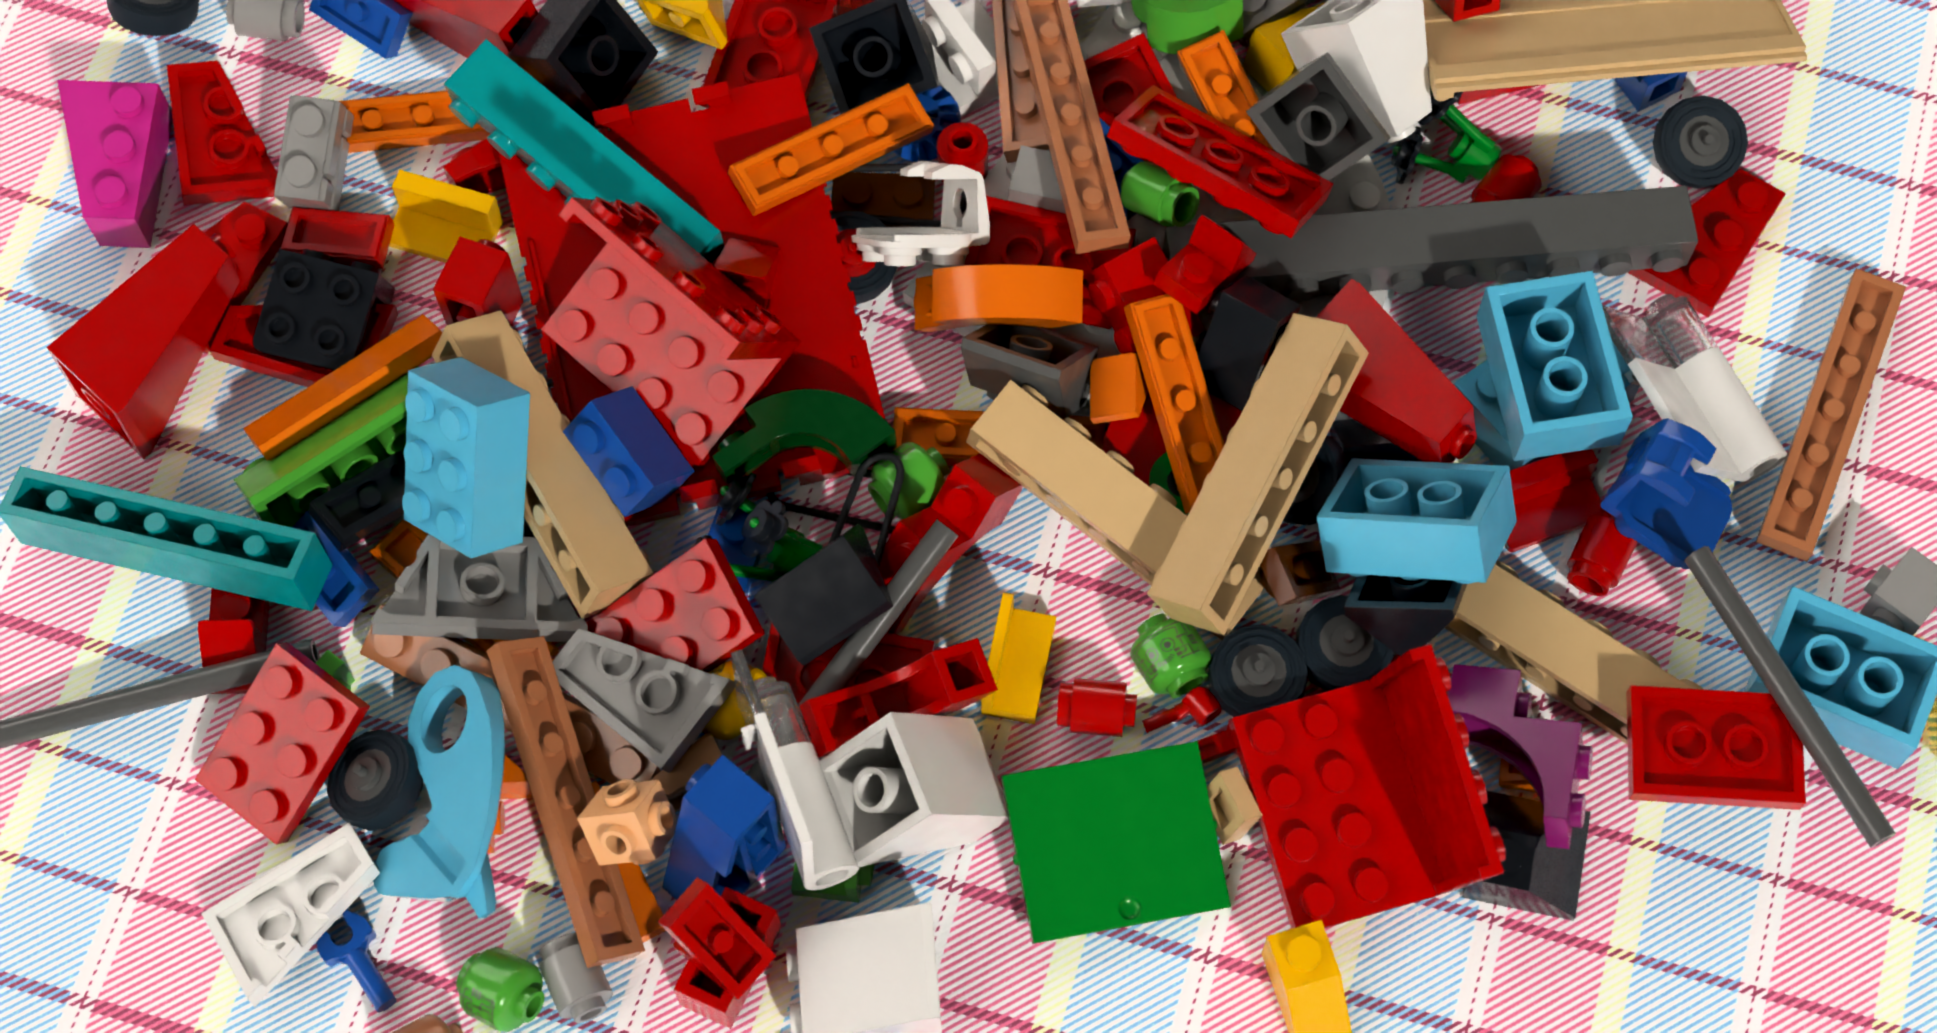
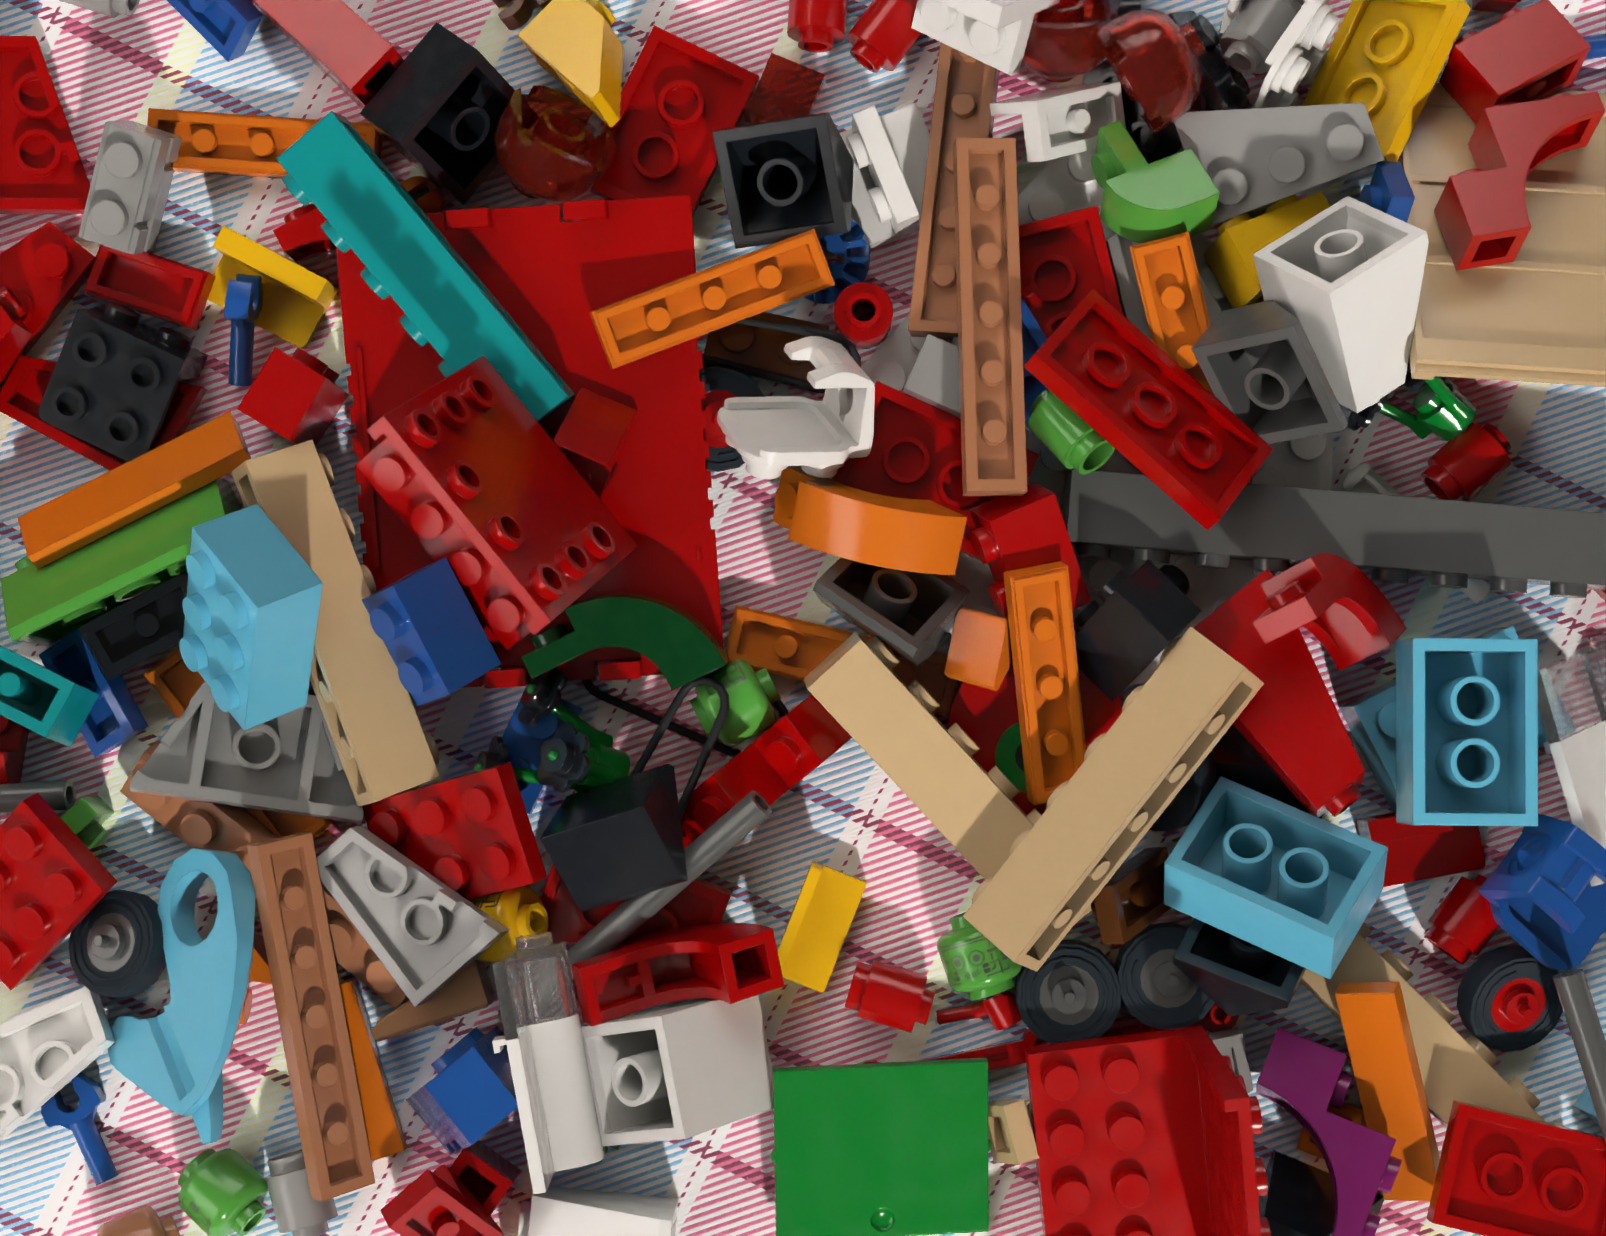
camera: 15 degrees right, 20 degrees up
light nougat brick [577,779,677,865] -> none
red slope [1154,214,1257,314] -> none
none -> blue bar [224,274,263,386]
none -> clear red cylinder [494,85,617,201]
none -> red arch [1253,553,1407,671]
none -> orange tile [1335,982,1440,1201]
none -> black wheel [1457,945,1563,1052]

